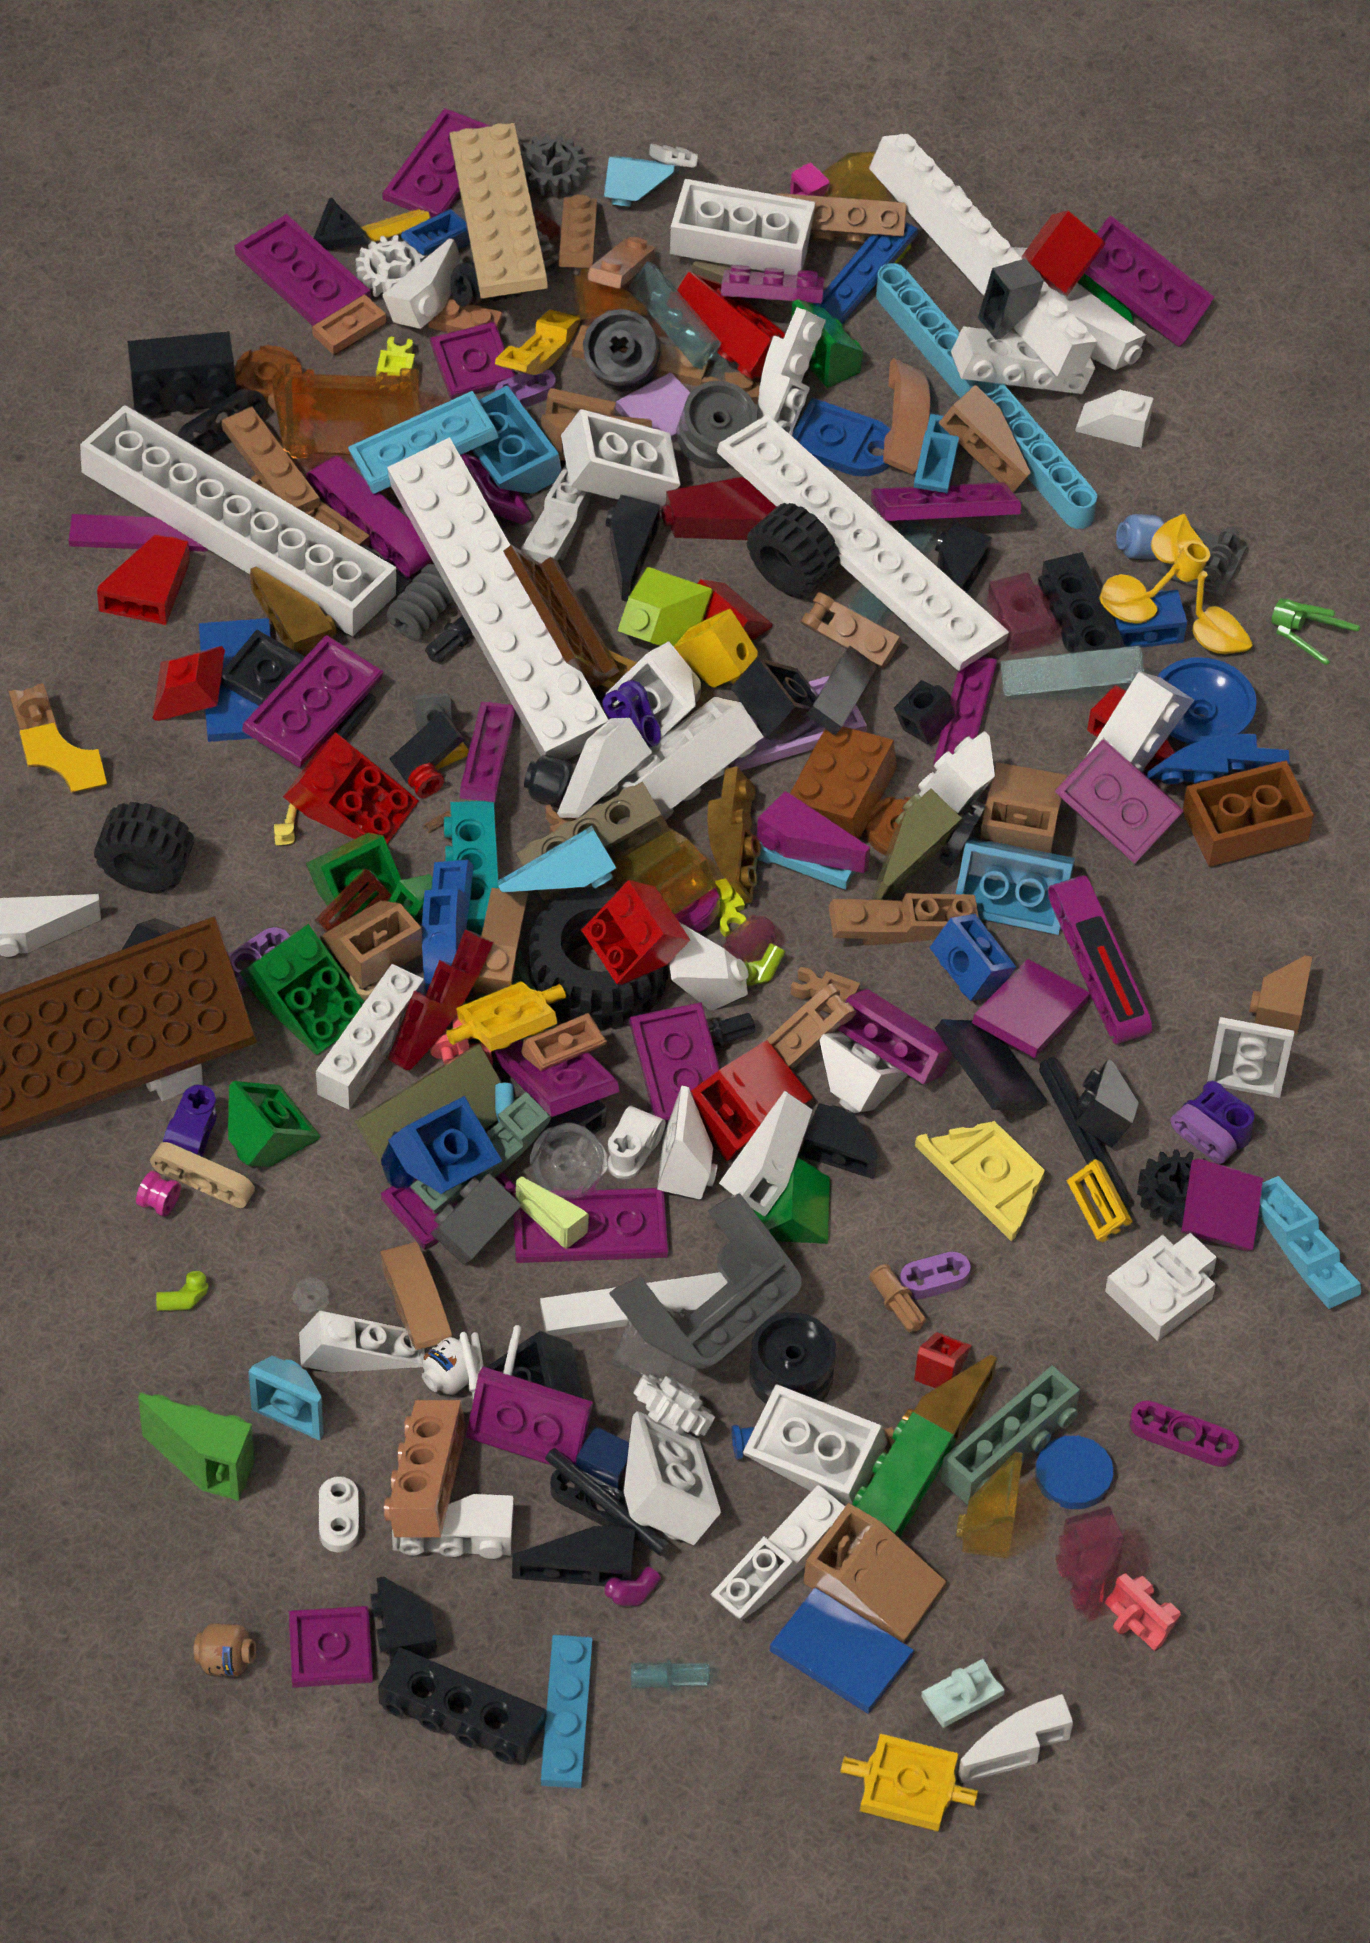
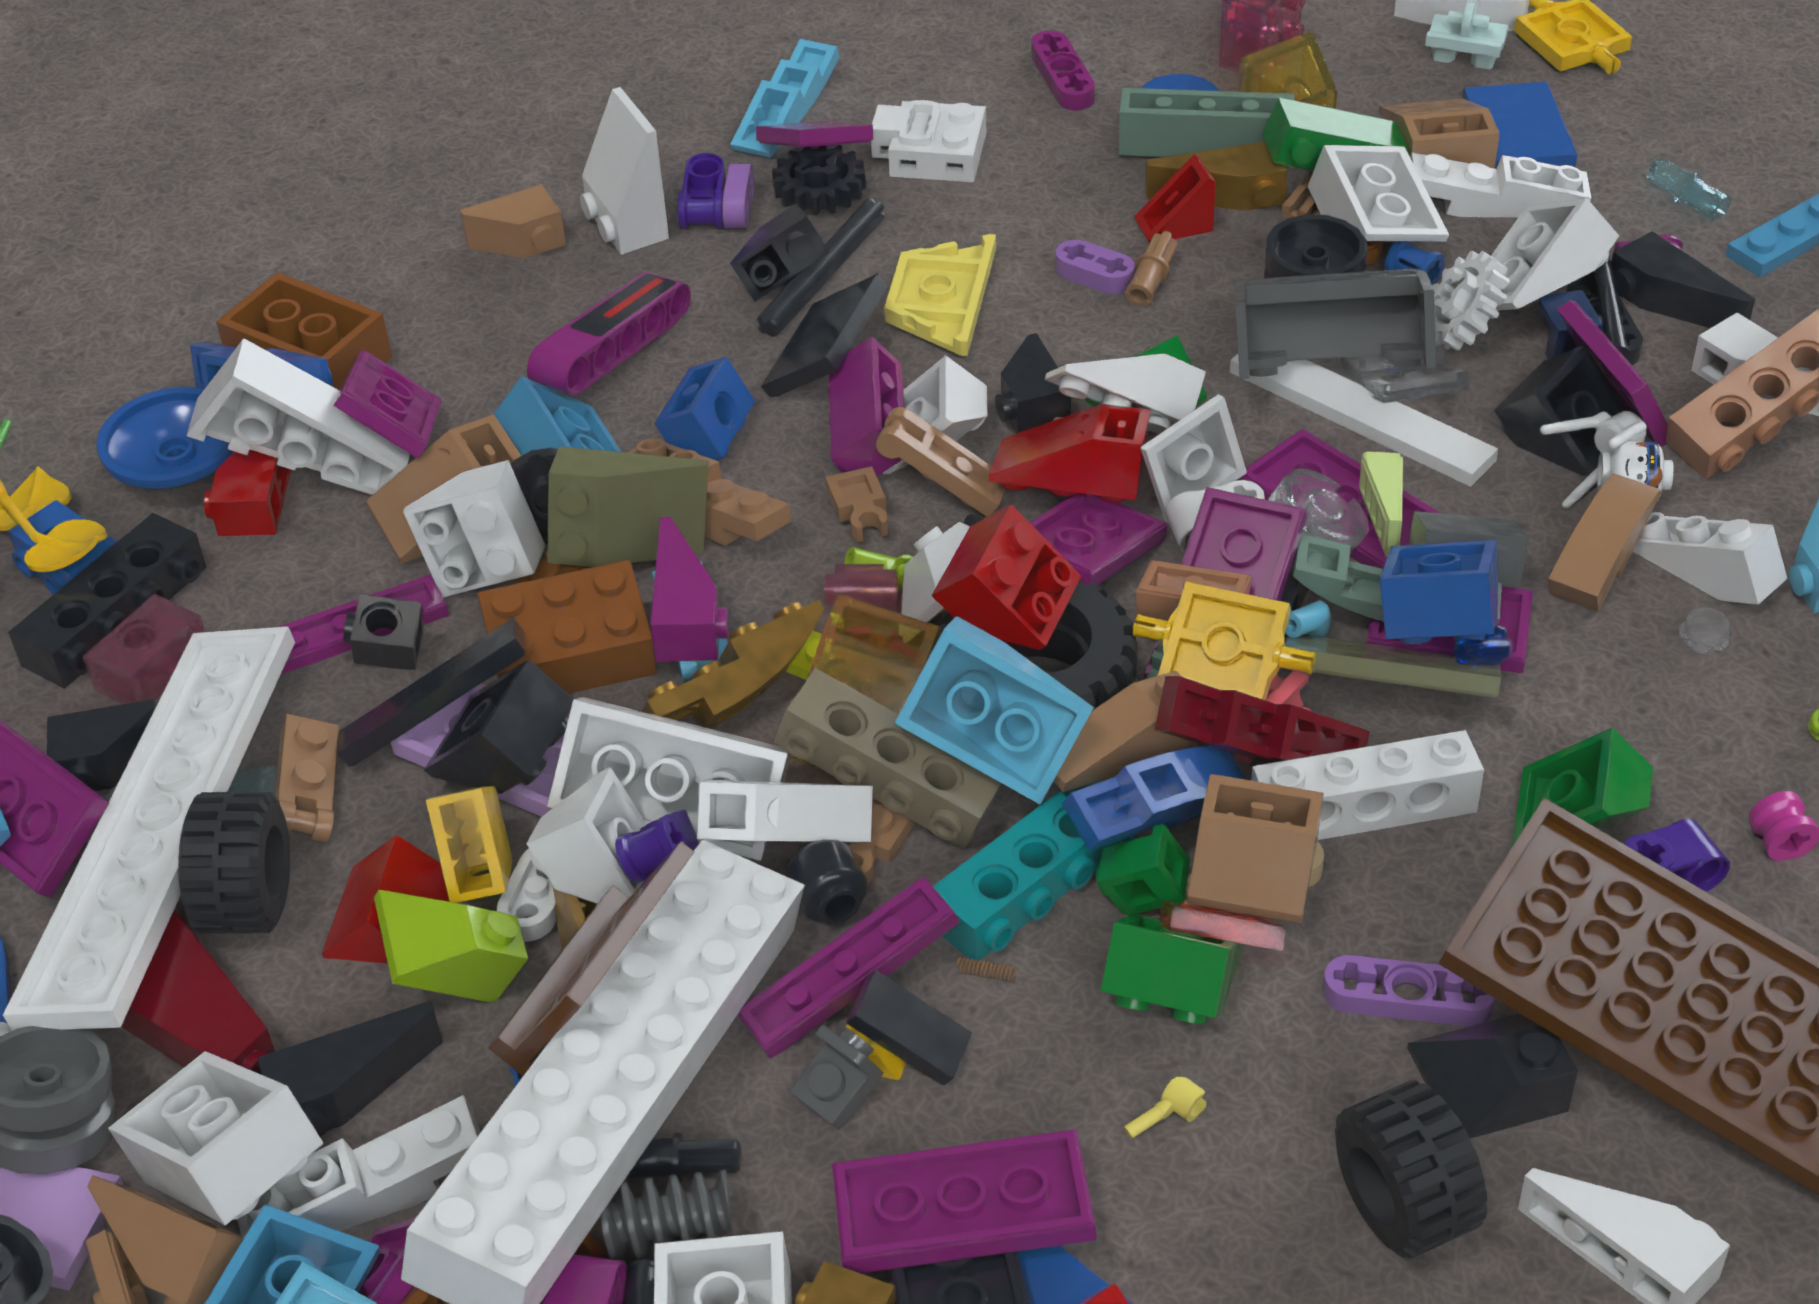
camera: 125 degrees left, 10 degrees down
tan beam [150,1142,255,1208] -> none
green slope [239,924,364,1055] -> none
red slope [283,732,419,843] -> none
red bush [408,763,444,799] -> none
magenta tile [972,959,1090,1058] -> none
clear light blue tile [1000,646,1144,697] -> none
yellow tile [1066,1159,1133,1243] -> none

